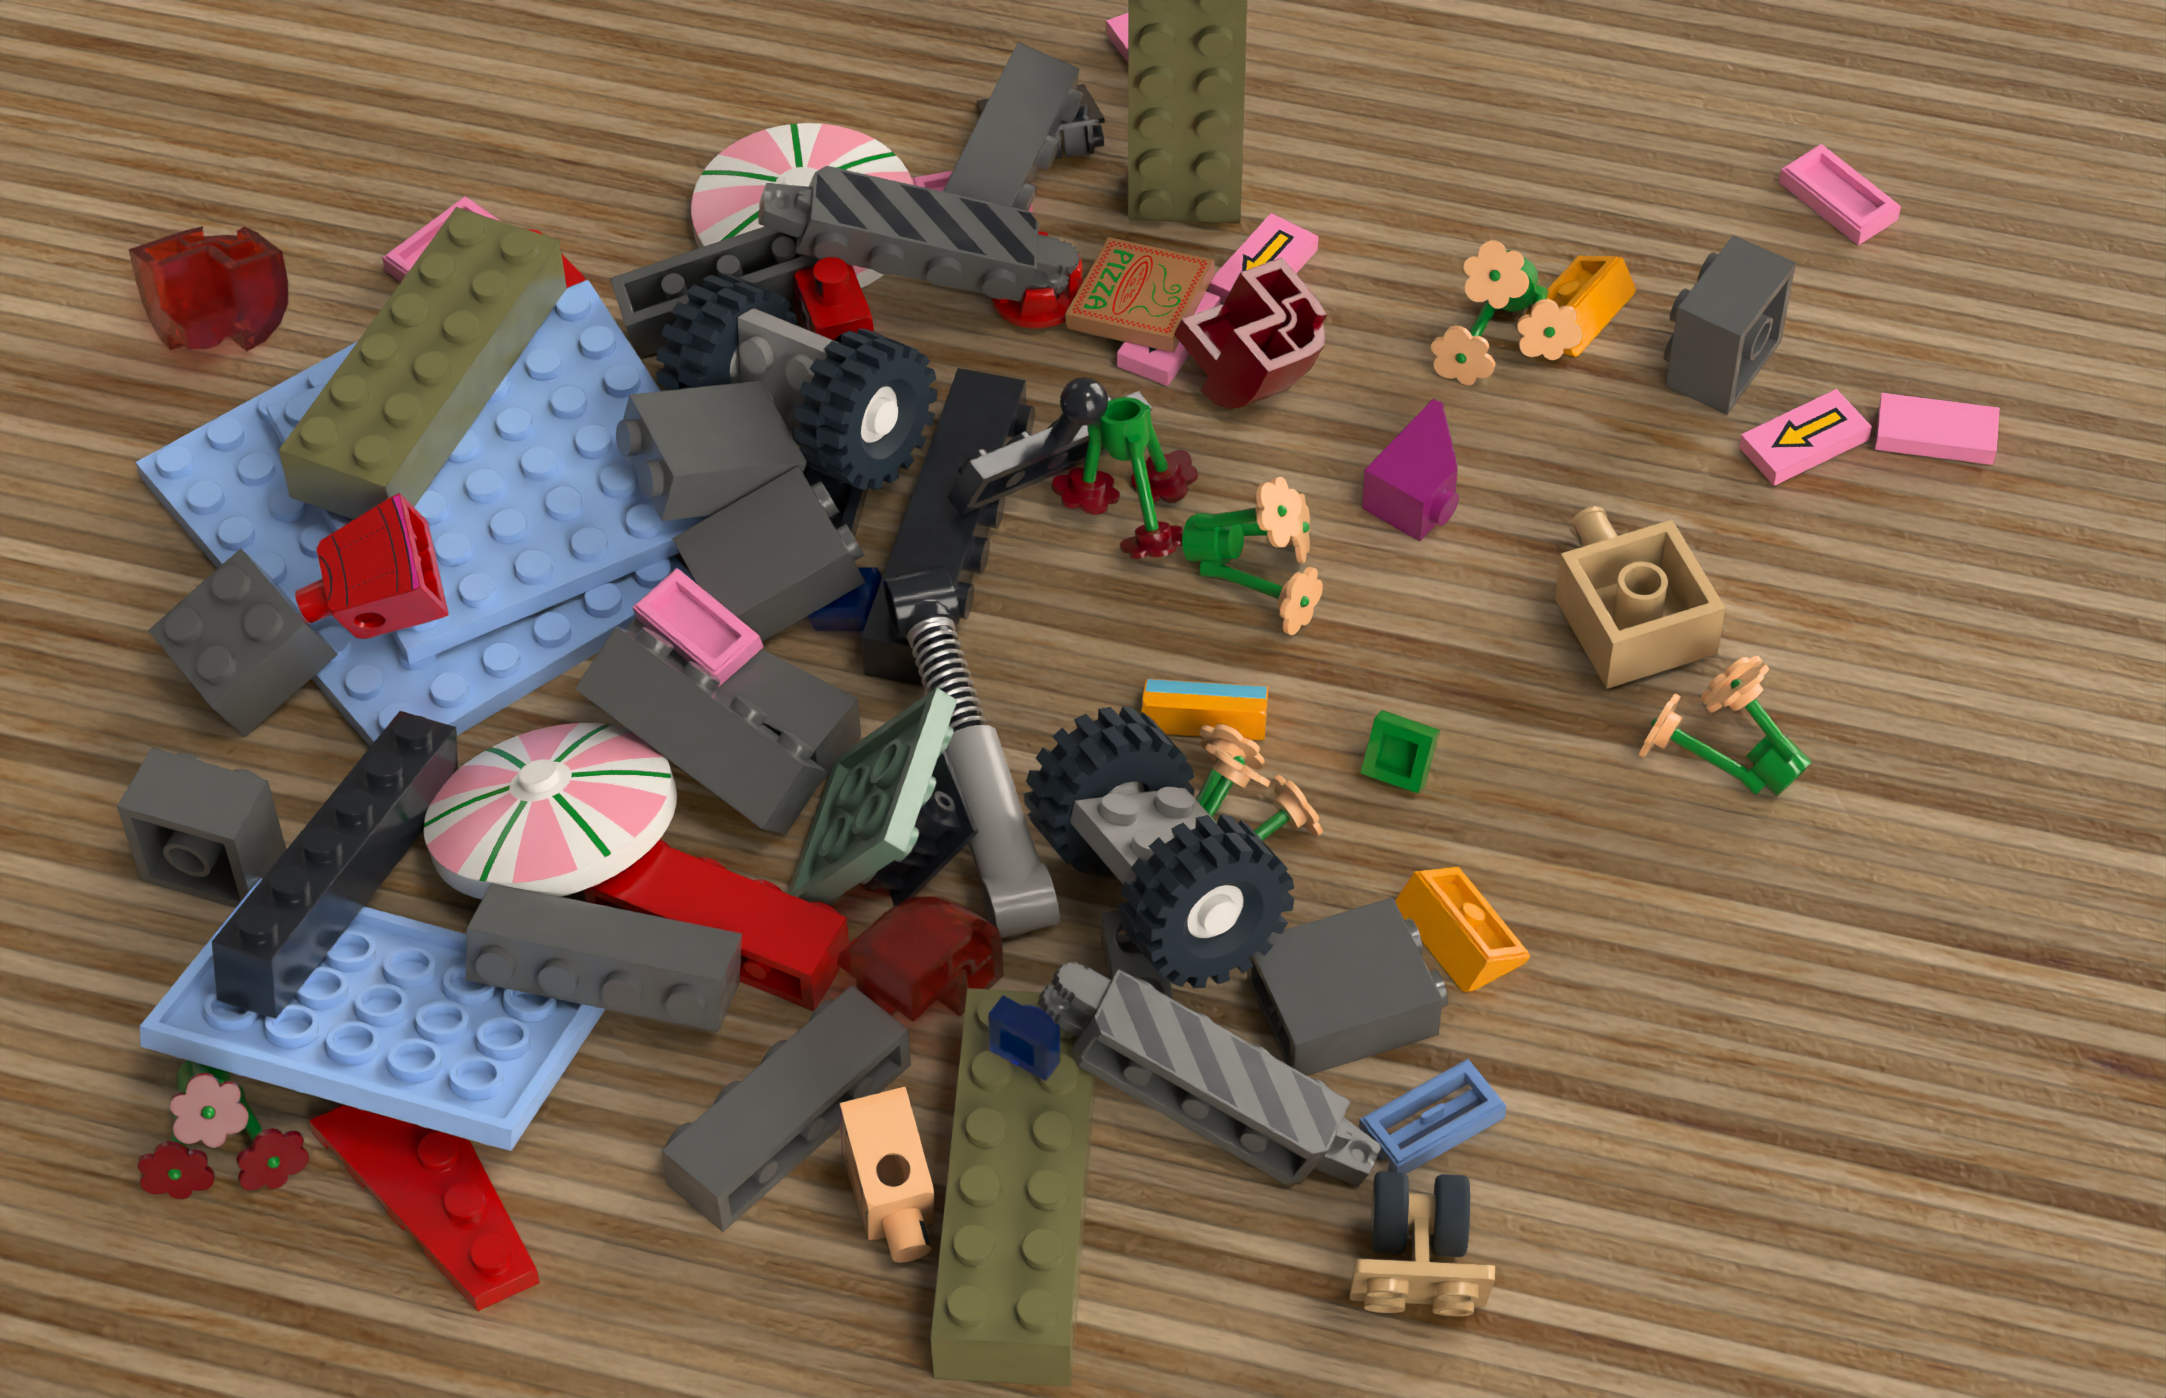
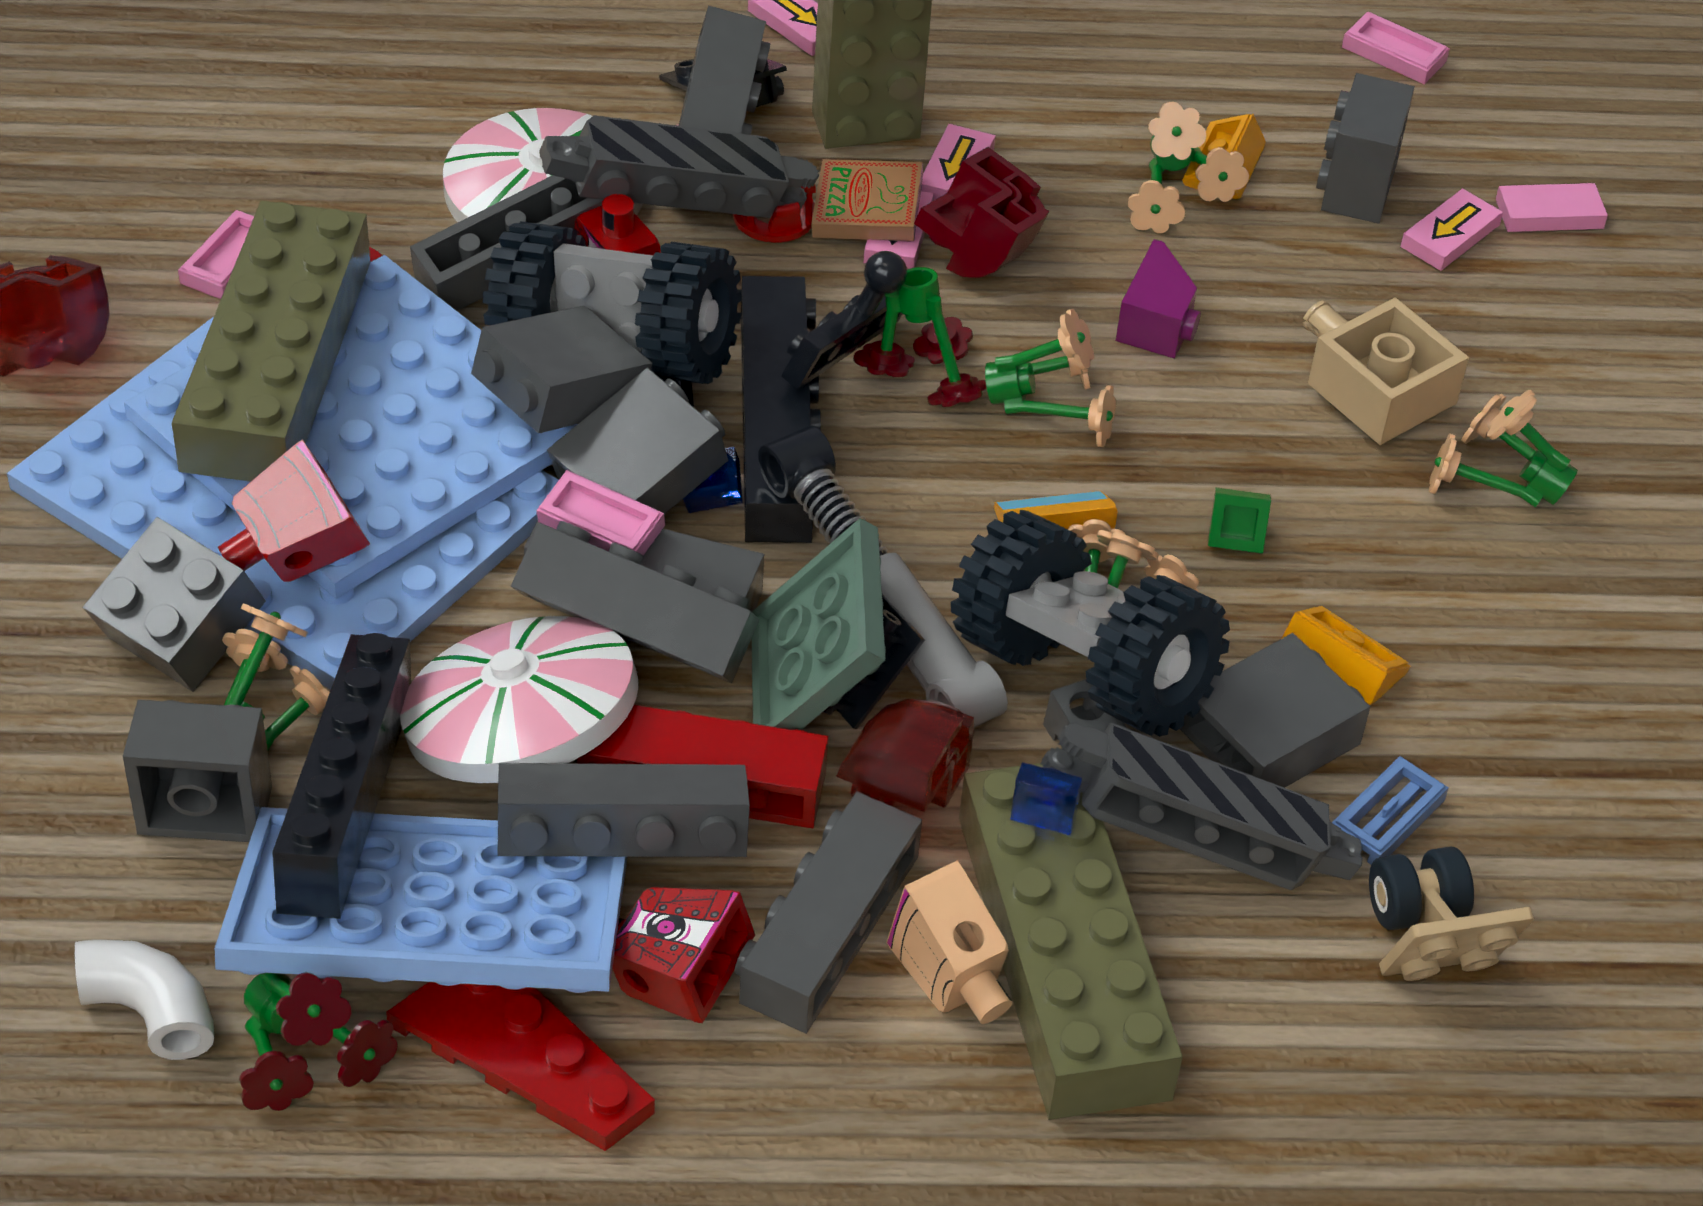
camera: 20 degrees left, 5 degrees down
none -> white cylinder [75,940,214,1060]
none -> light nougat plant [222,603,330,751]
none -> red torso [612,887,756,1024]

